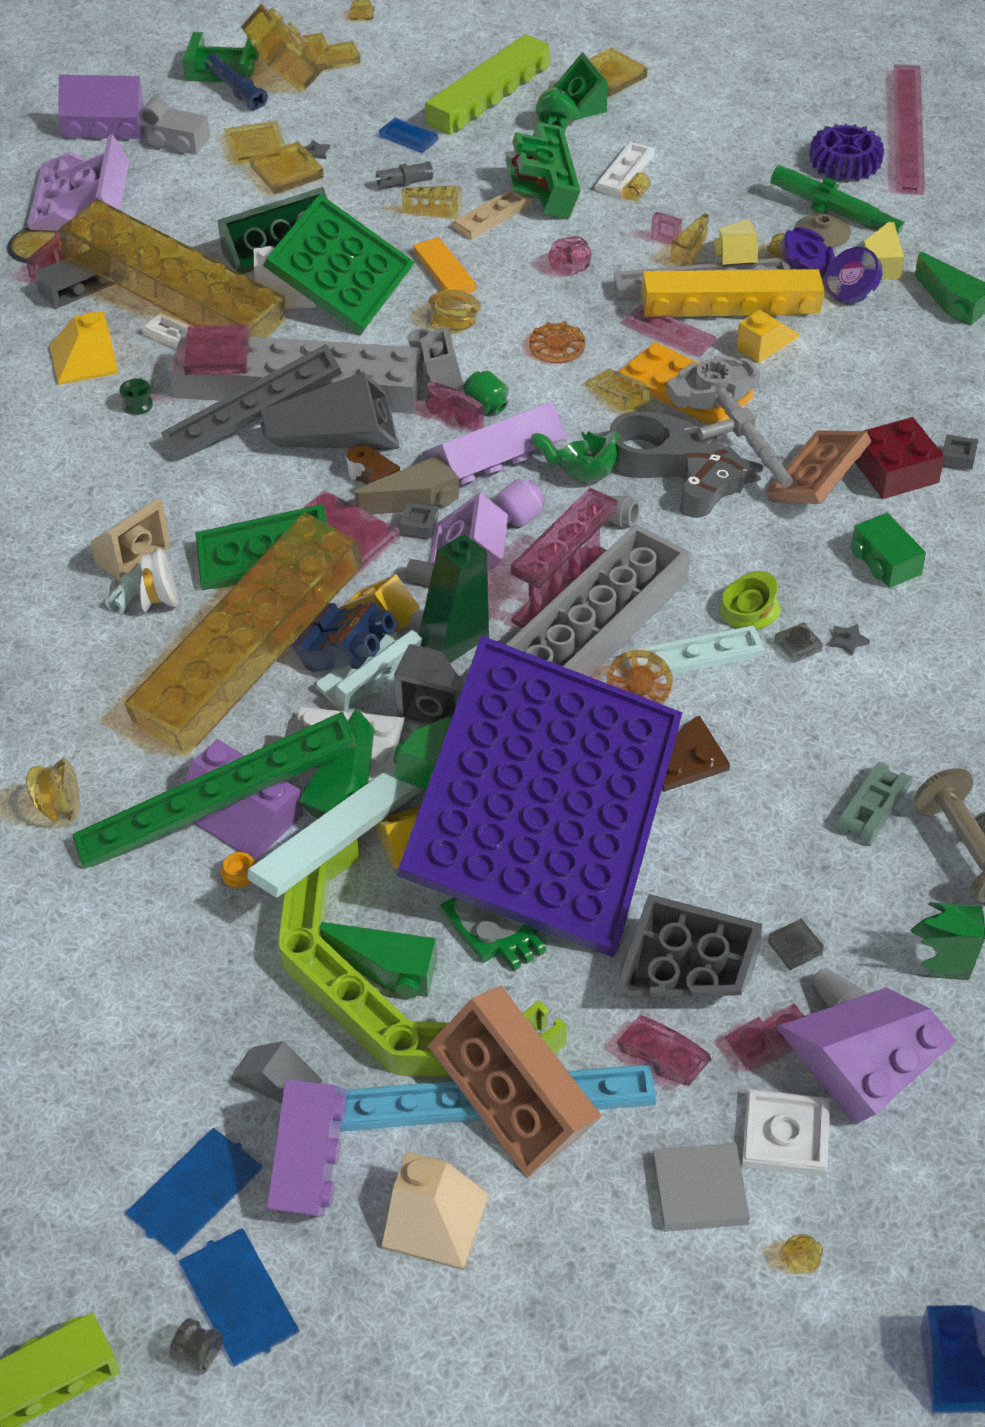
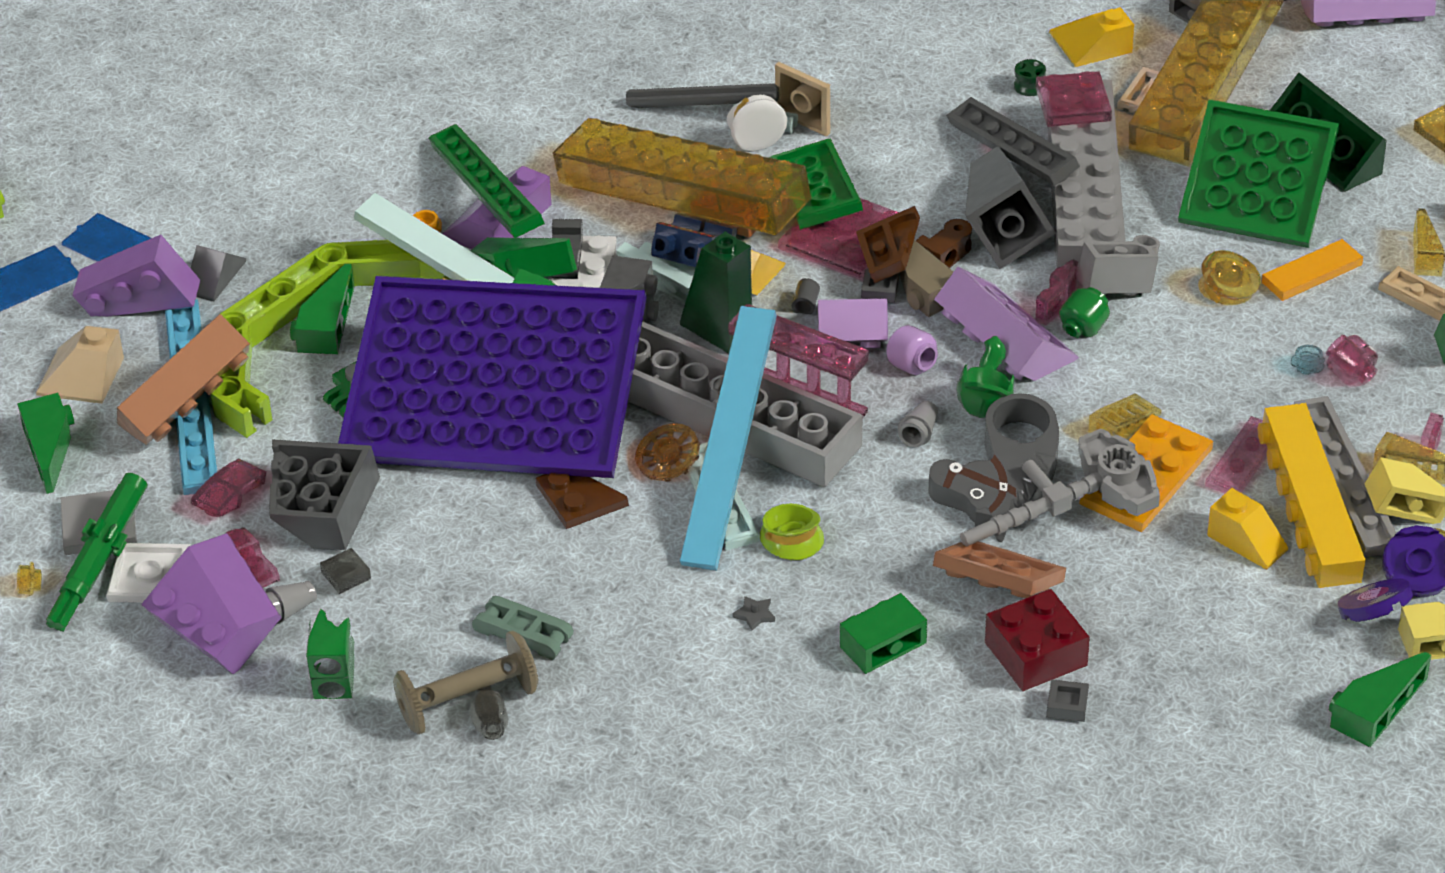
camera: 85 degrees right, 5 degrees down
clear yellow piece [26,757,80,822] -> none
clear orange wheel [529,321,585,364] -> none
clear smoke plate [774,622,823,663] -> none
none -> green slope [17,392,75,494]
none -> green piece [46,473,148,632]
none -> dark grey axle [626,83,779,108]
none -> medium azure tile [680,306,777,571]
none -> reddish brown wing [856,206,920,283]
none -> clear light blue plate [1291,344,1325,375]

